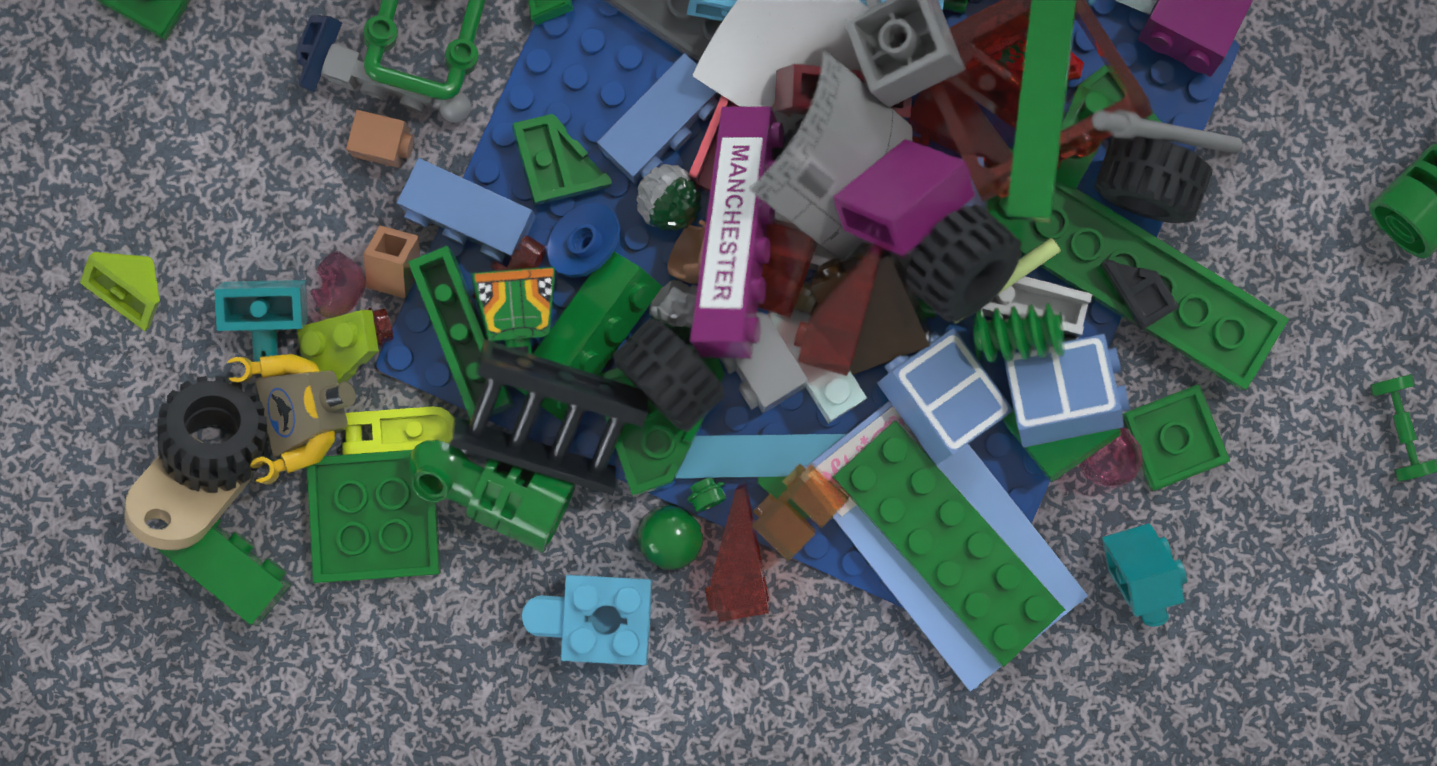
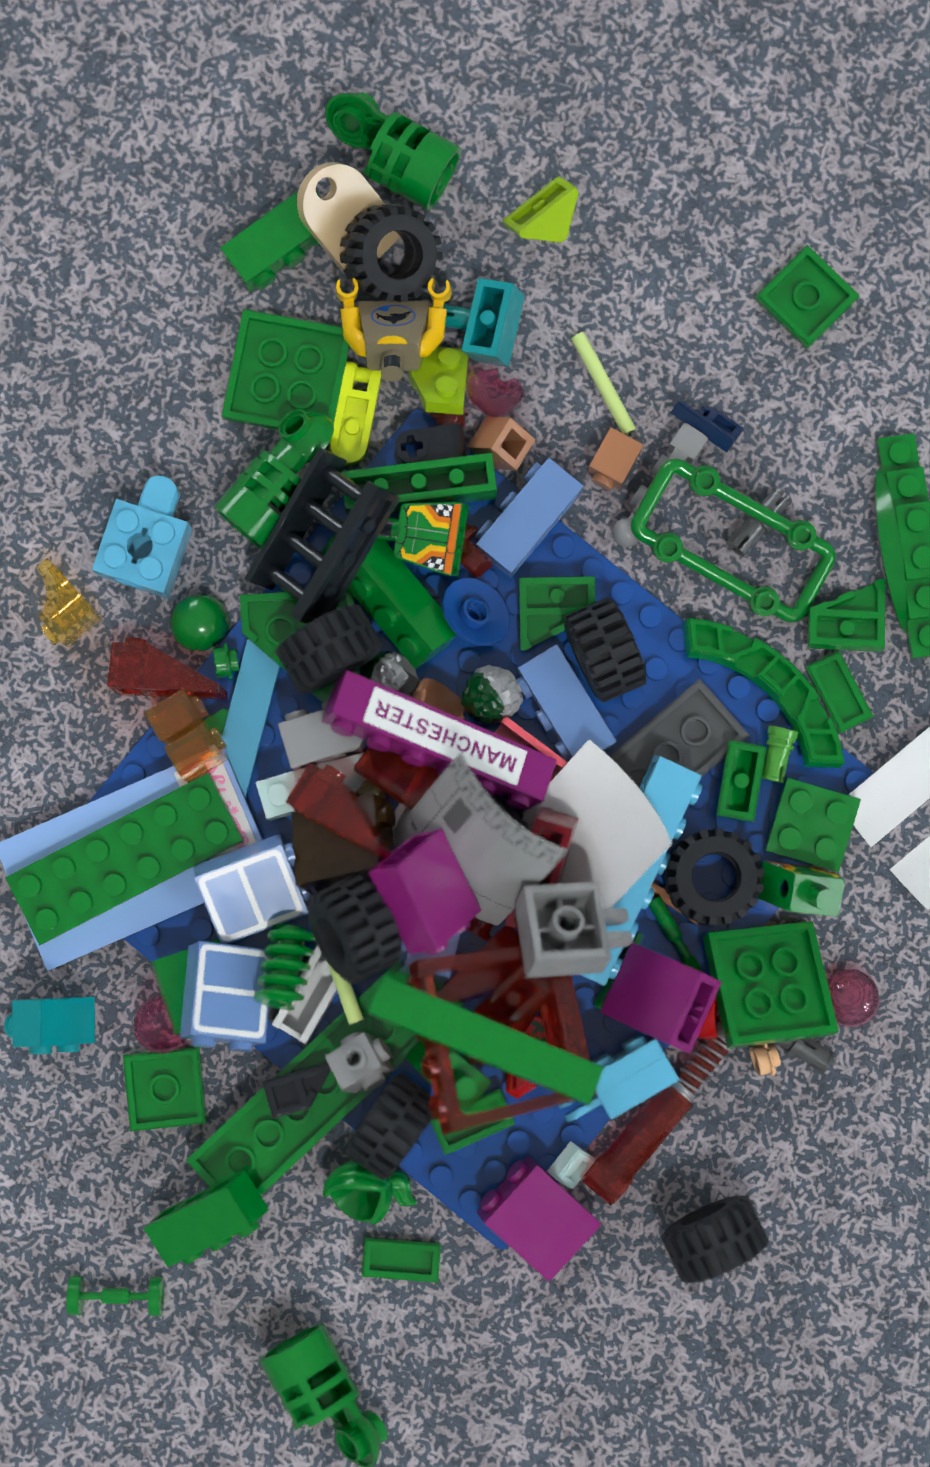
camera: 105 degrees right, 0 degrees up
light grey bar [1093,110,1242,153] -> none
none -> clear yellow arch [36,558,102,648]
none -> green brick [143,1170,269,1267]
none -> green hair [322,1160,417,1225]
none -> green cylinder [325,92,462,211]
none -> light grey brick [325,1032,394,1094]
none -> green tile [362,1236,441,1283]
none -> black piece [394,424,467,465]
none -> black tyre [564,597,646,703]
none -> yellowish green bar [571,332,636,435]

